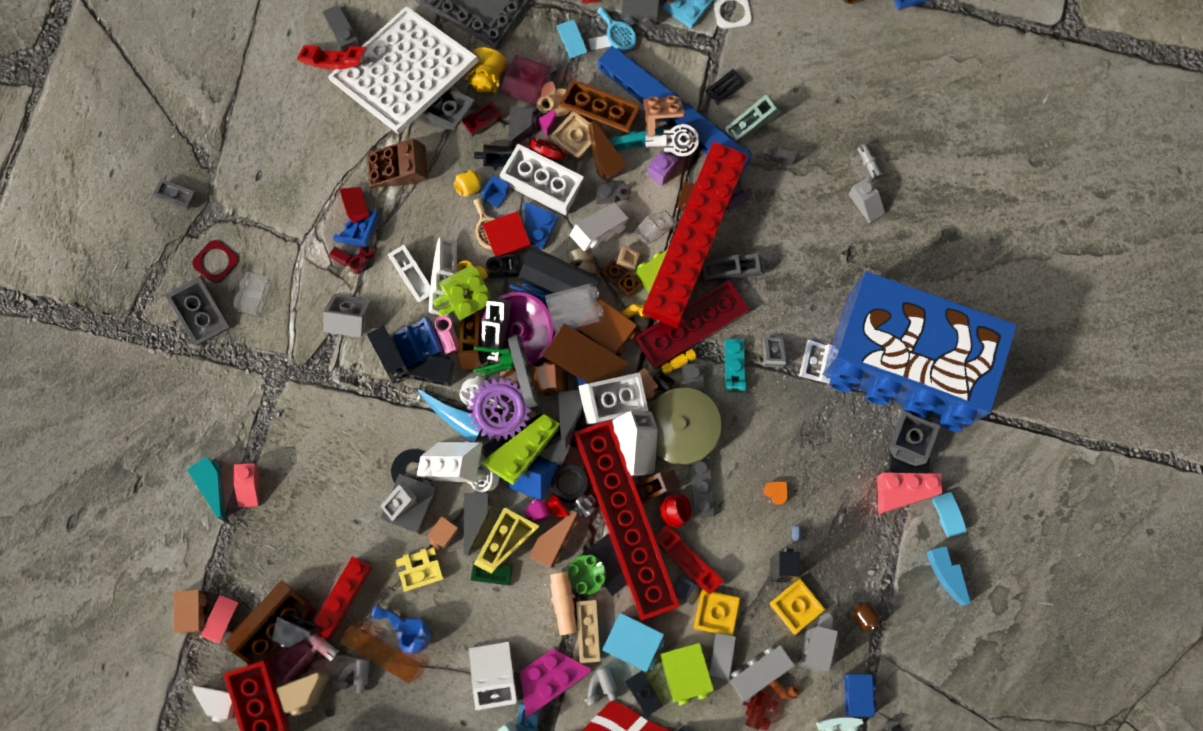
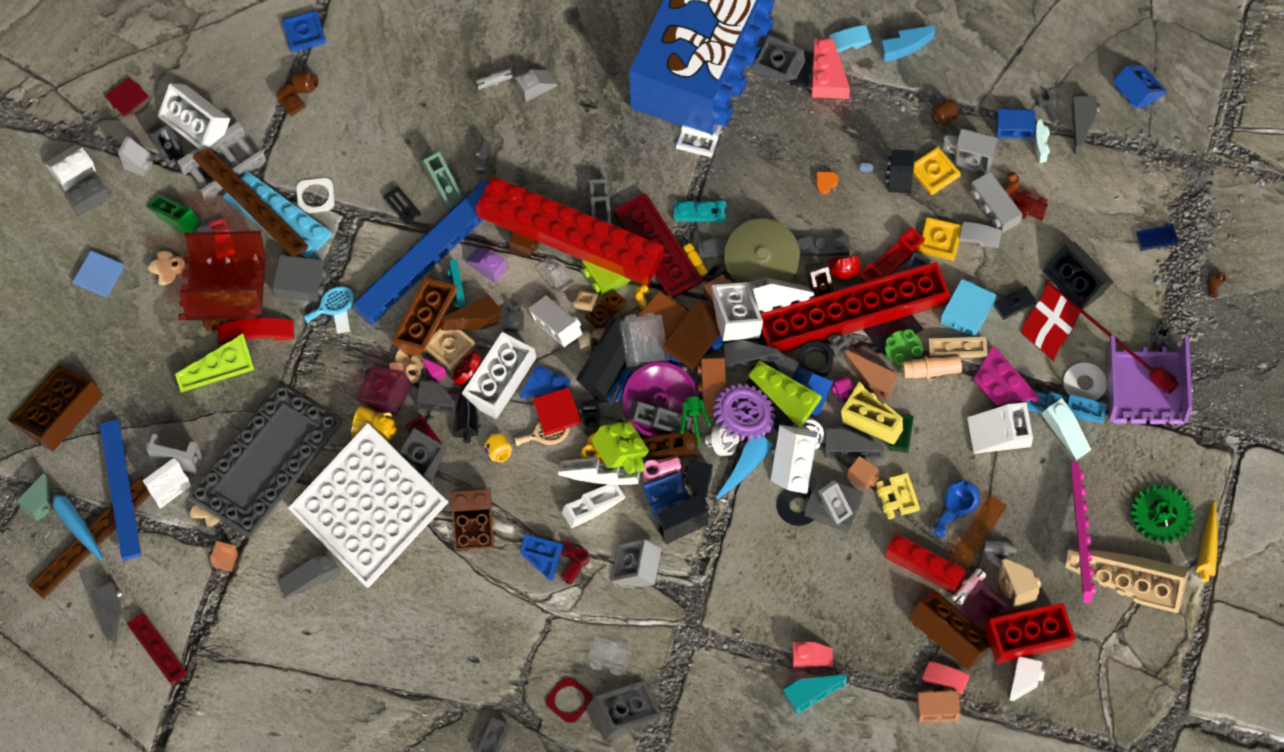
camera: 80 degrees left, 10 degrees down
black slope [272,613,322,648] -> none
red slope [297,45,367,70] -> none
red slope [339,187,370,224] -> none
blue panel [481,175,510,208] -> none
dark grey beam [508,335,539,408] -> none
red slope [546,494,570,518] -> none
medium azure slope [557,19,587,59] -> none
light grey plant [584,666,618,706] -> none
nougat bracket [644,95,685,136] -> none
white pin [645,124,699,157] -> none
lime brick [660,643,714,705] -> none
light grey slope [763,337,786,368] -> none

